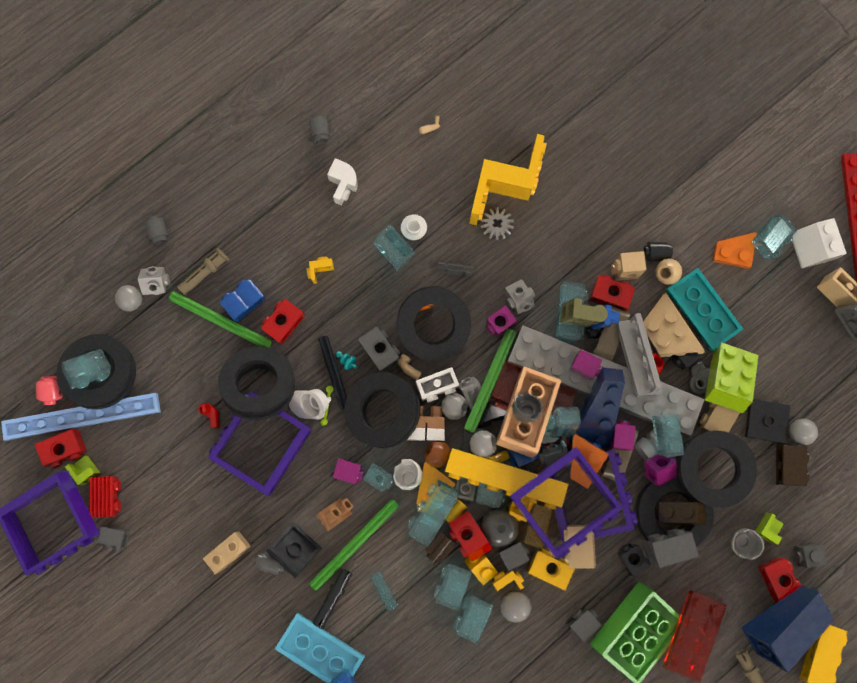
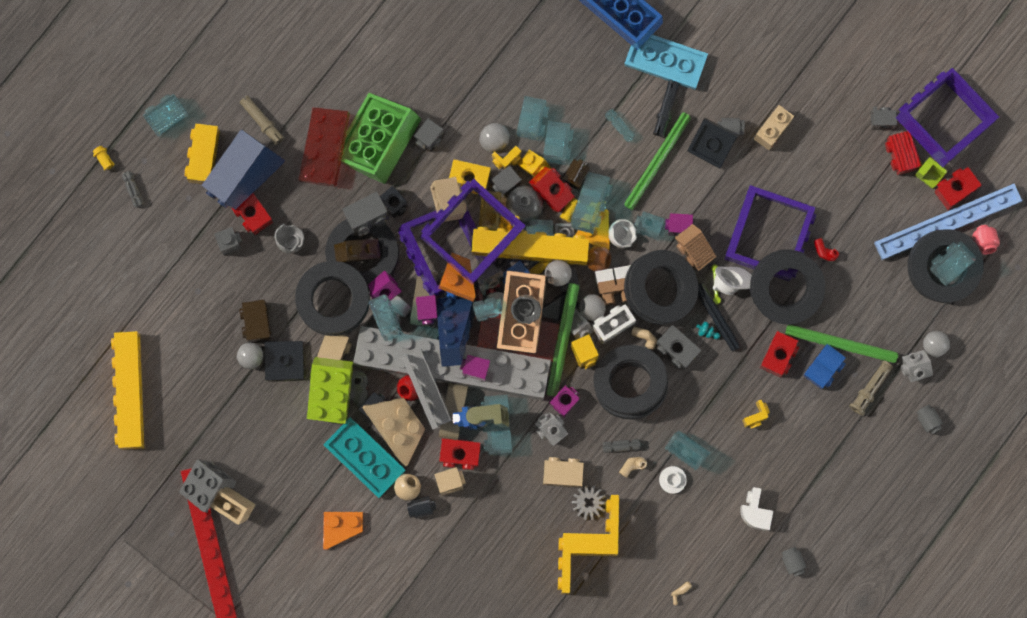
camera: 170 degrees right, 0 degrees up
medium nougat hips [316,498,353,532] -> none
clear light blue brick [752,215,797,259] -> none
lime panel [755,513,783,545] -> none
white slope [790,218,847,269] -> none
none -> tan brick [543,457,584,488]
none -> yellow brick [571,335,599,369]
none -> tan arm [619,457,647,478]
none -> medium nougat brick [675,224,717,271]

